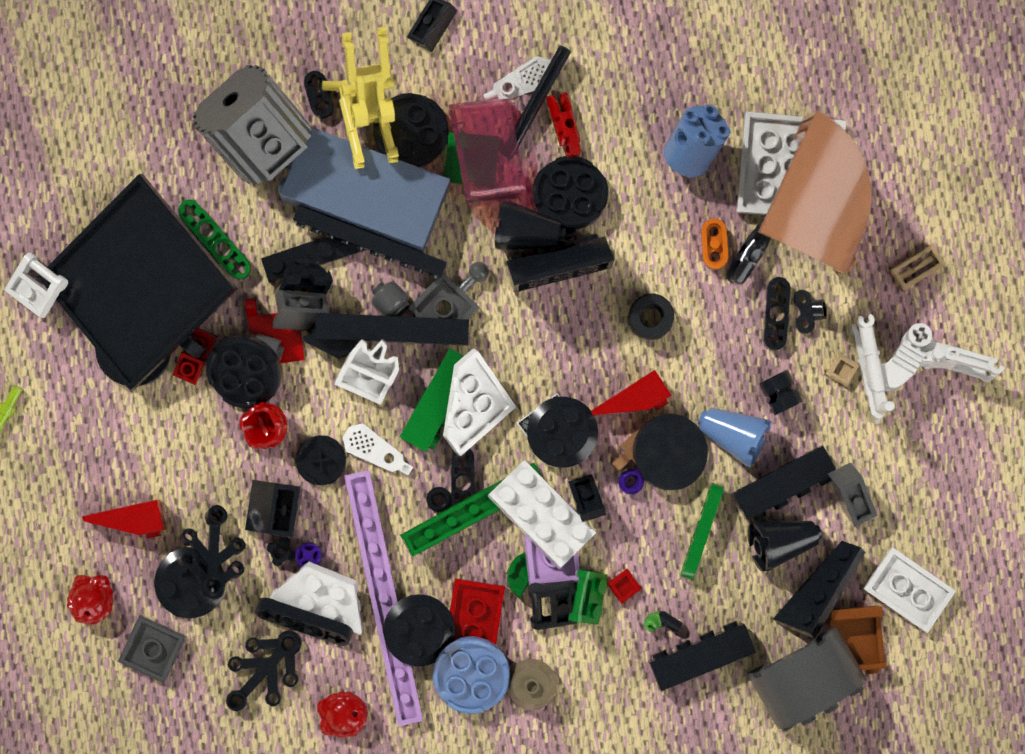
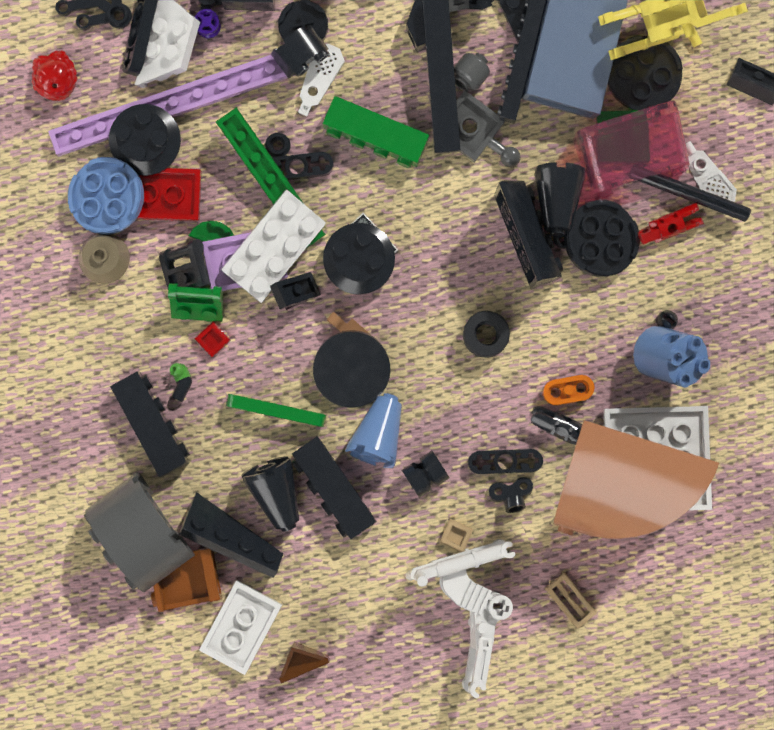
camera: 85 degrees right, 0 degrees up
white plate [335,339,399,405] -> none
white plate [443,349,516,456] -> none
red slope [590,370,672,416] -> none
dark purple plate [618,469,644,494] -> none
dark grey panel [828,463,877,527] -> none
none -> black cylinder [271,24,330,79]
none -> reddish brown slope [279,641,330,684]
none -> black hinge [656,310,678,329]

